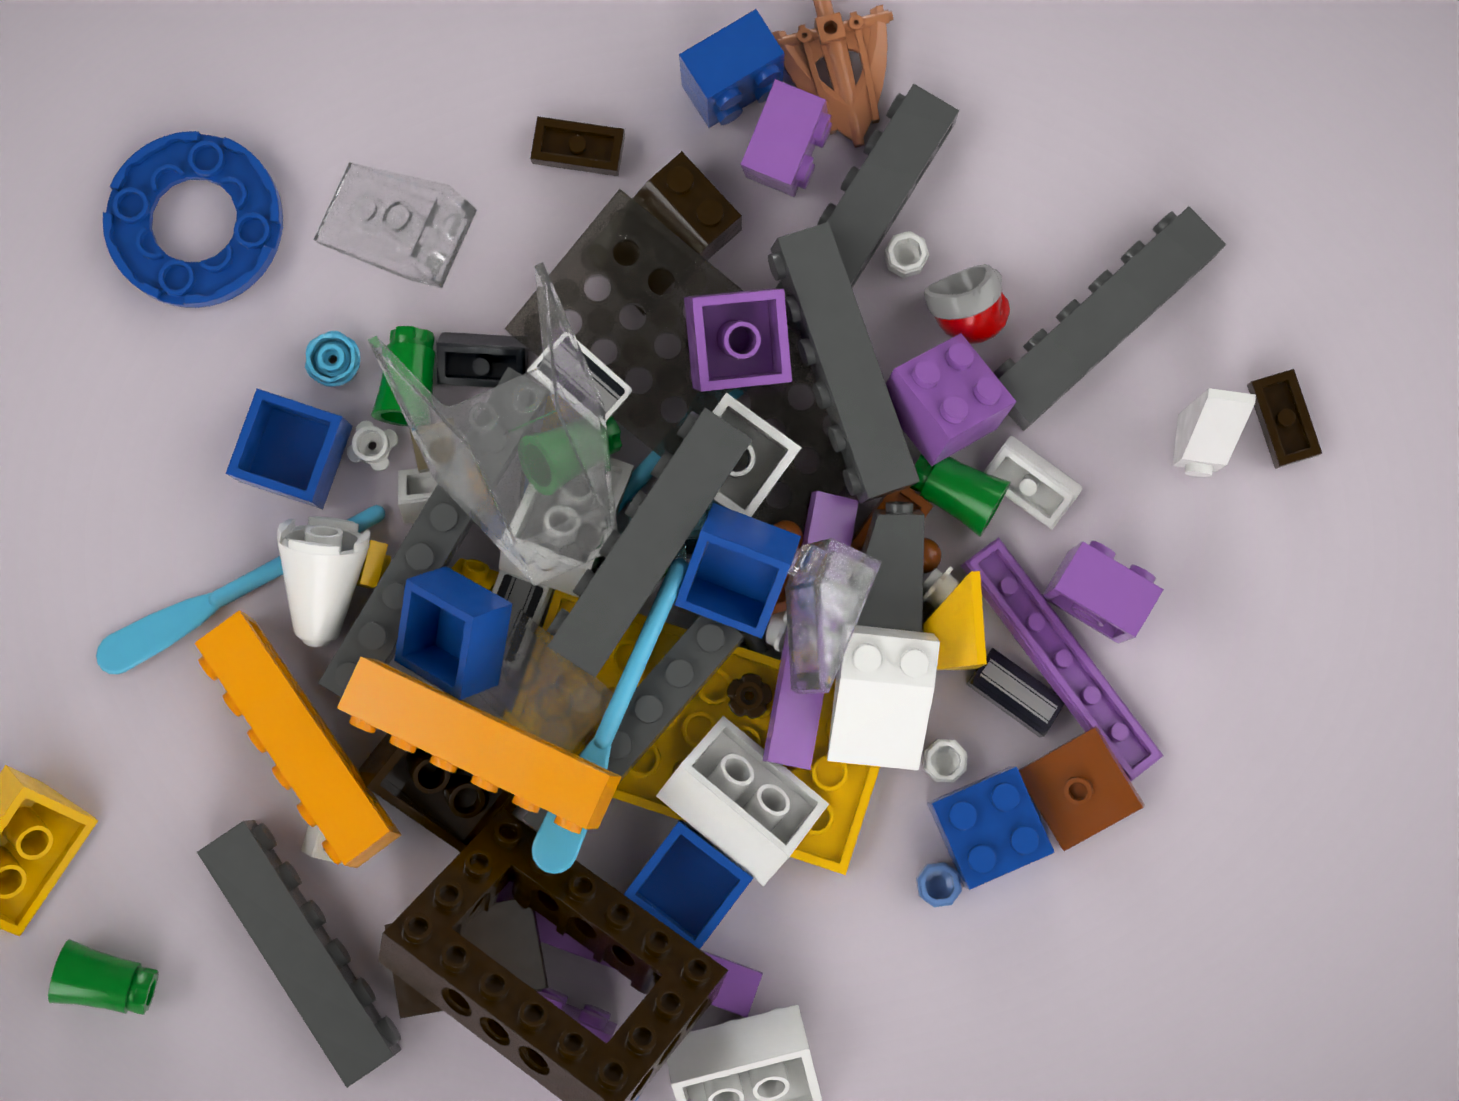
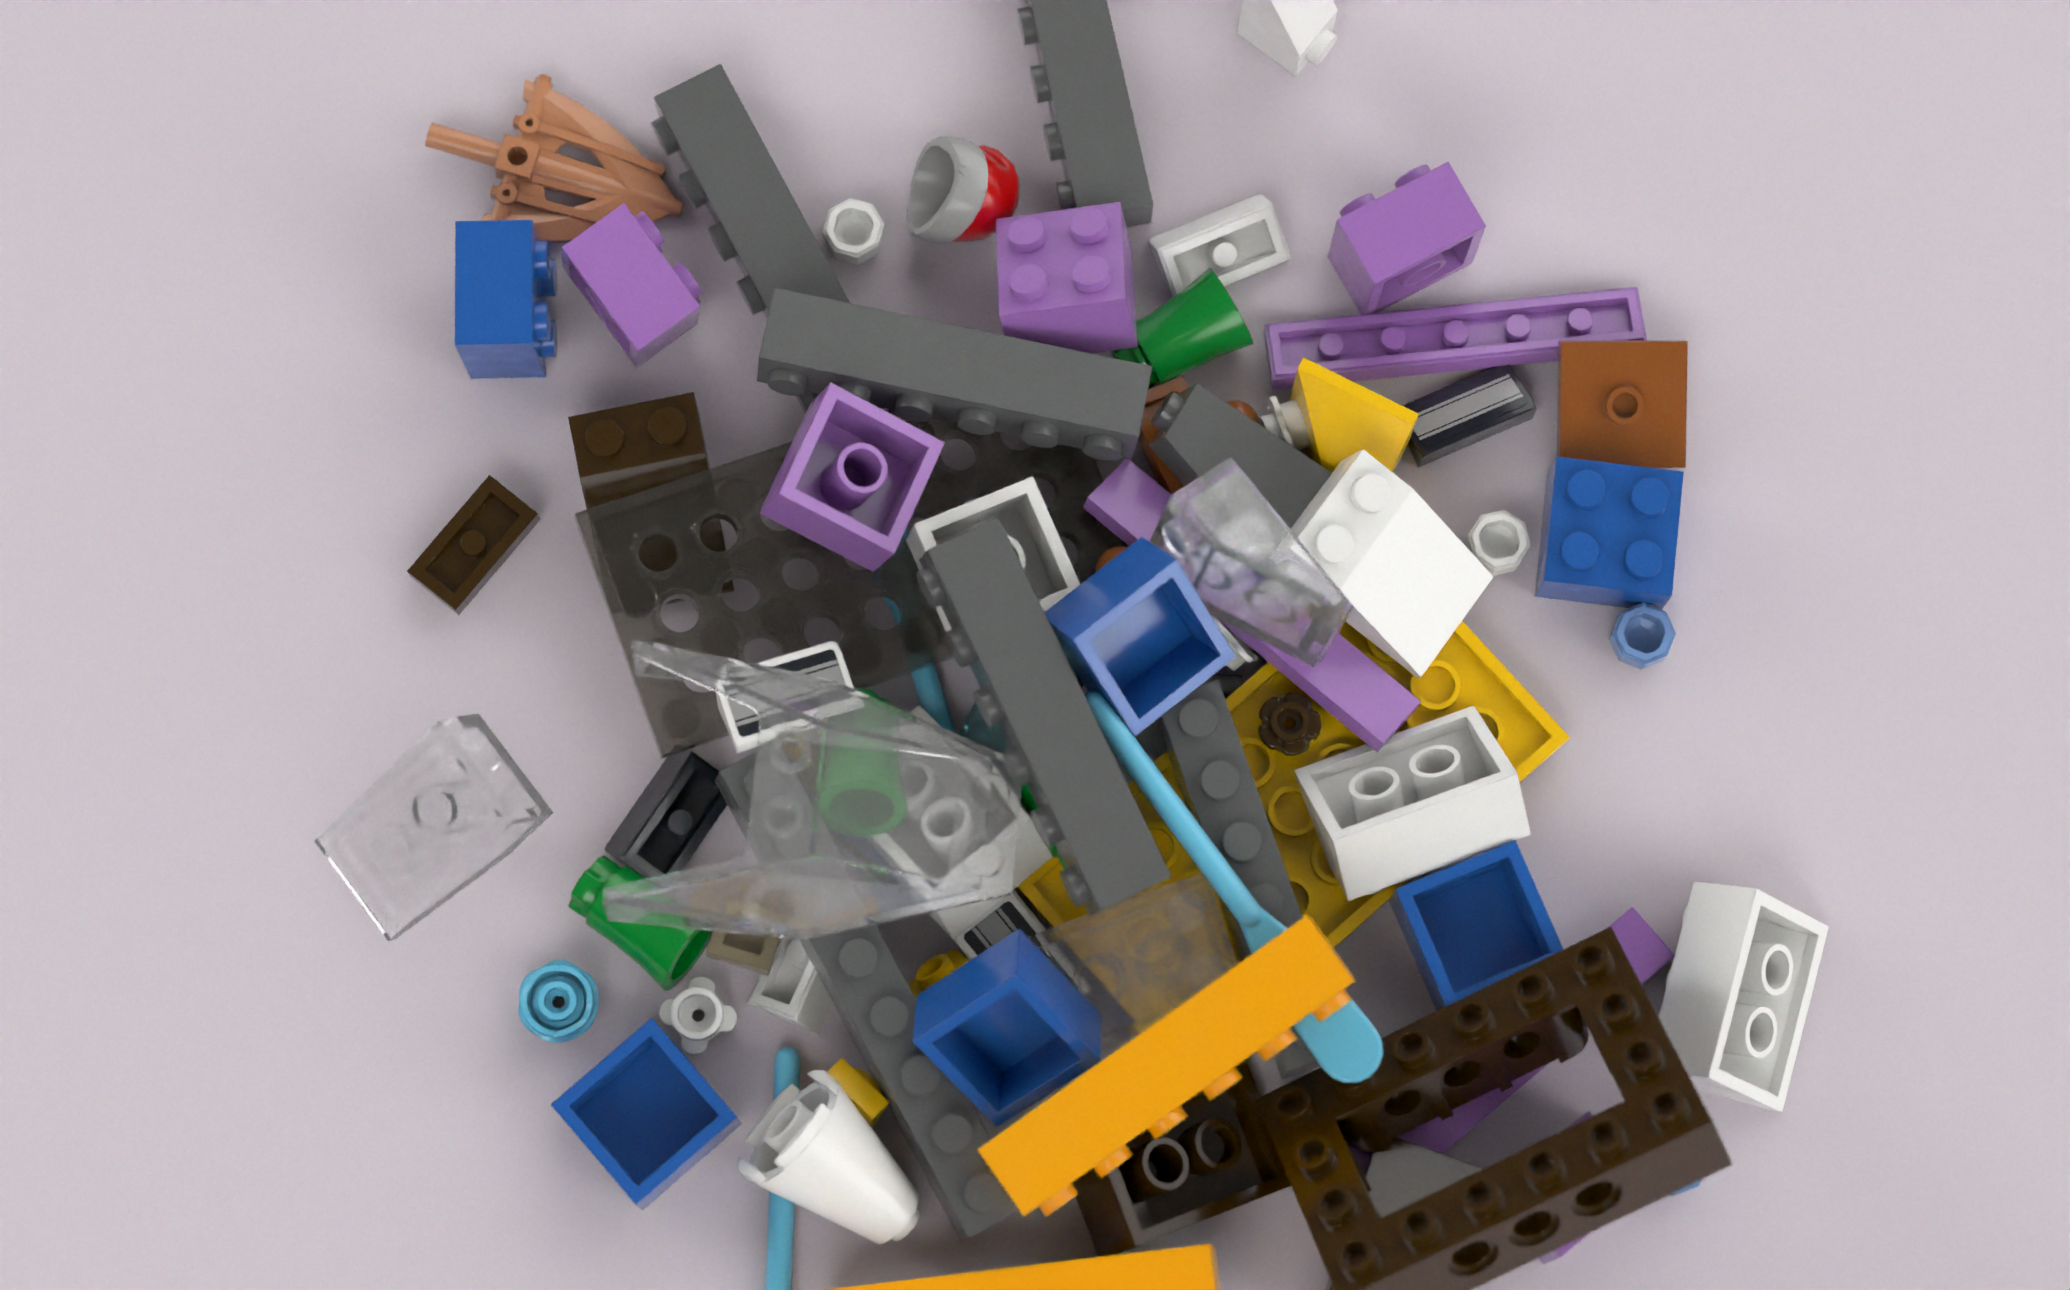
camera: 65 degrees left, 5 degrees down
blue plate [102,131,283,308] -> none

